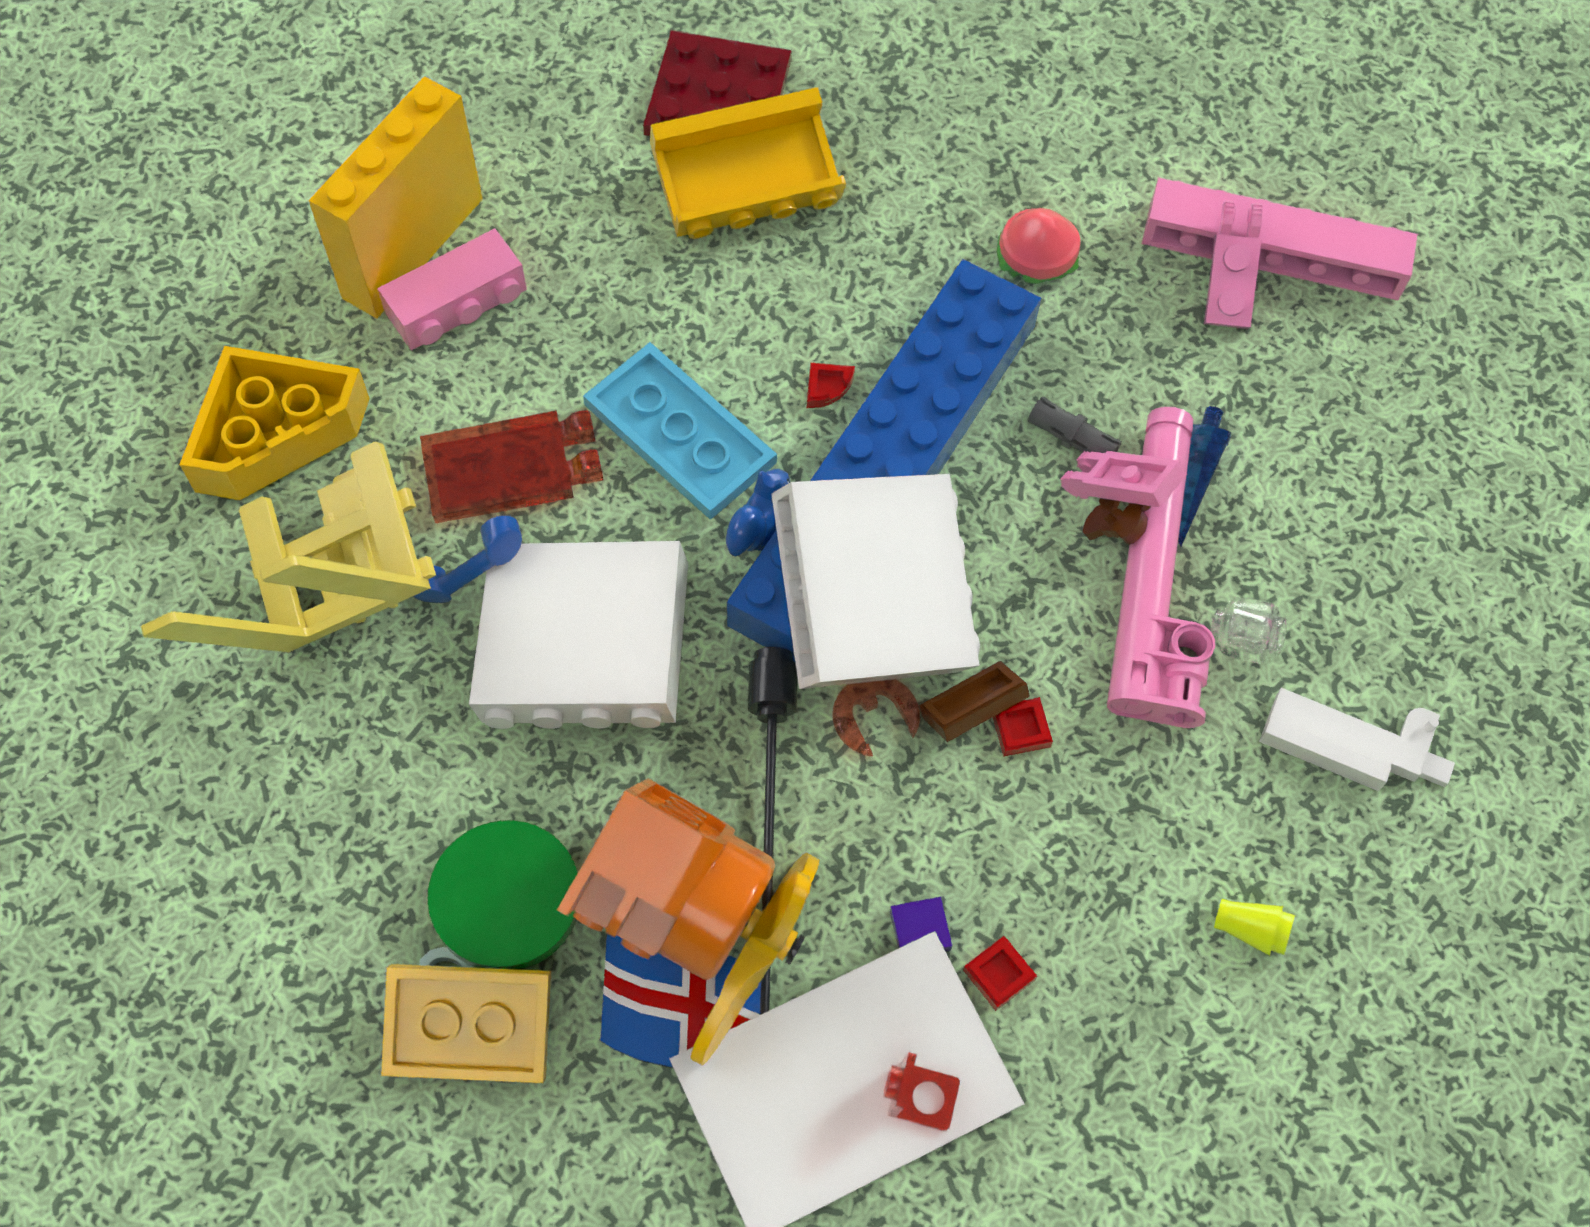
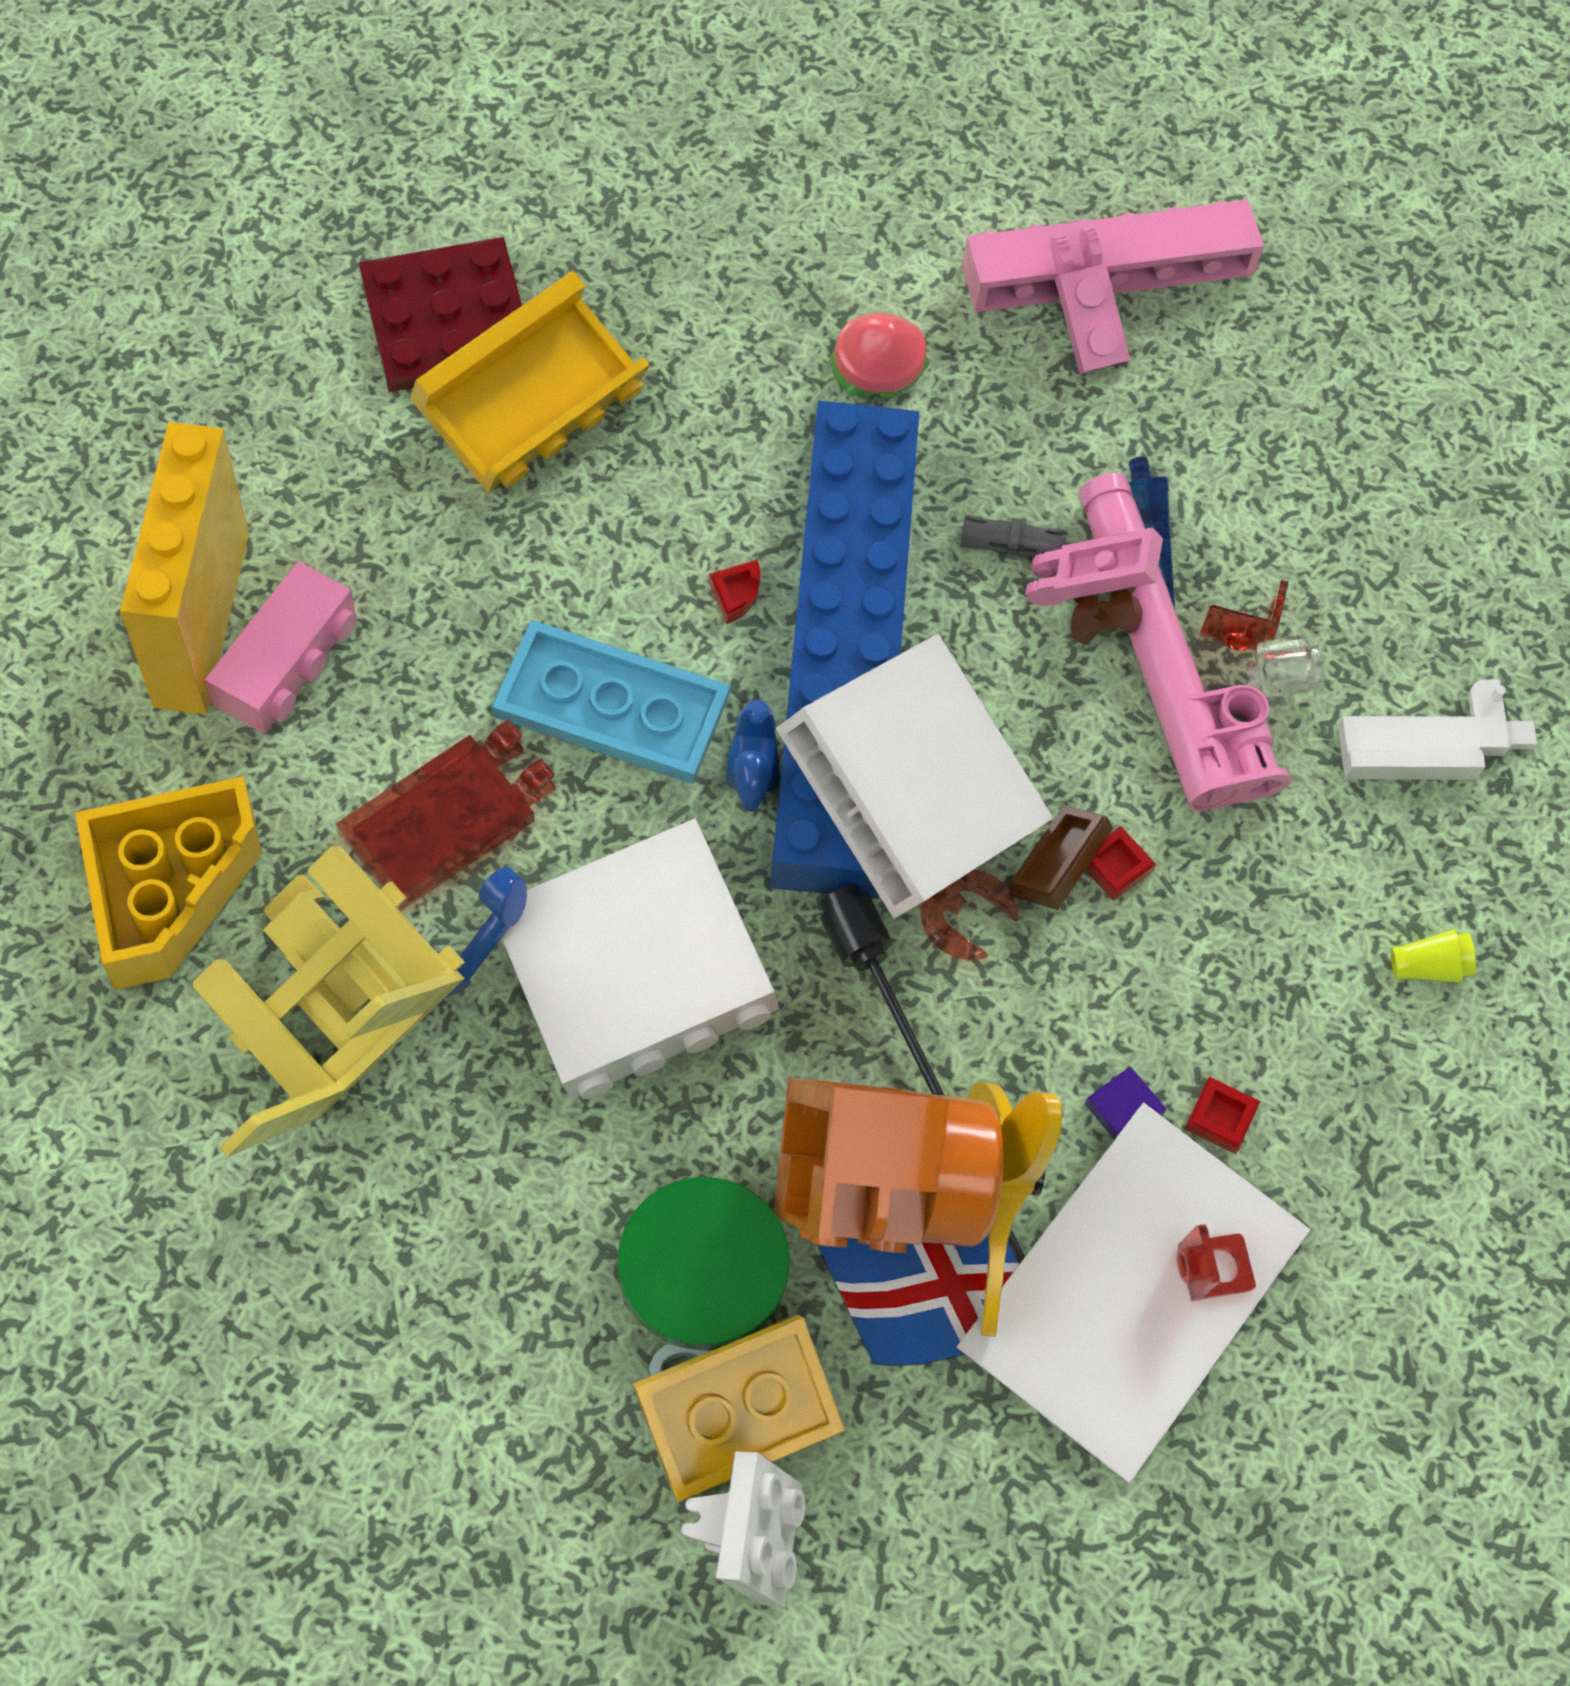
camera: 30 degrees left, 0 degrees up
none -> white plate [681,1451,805,1607]
none -> clear red bracket [1200,579,1289,654]

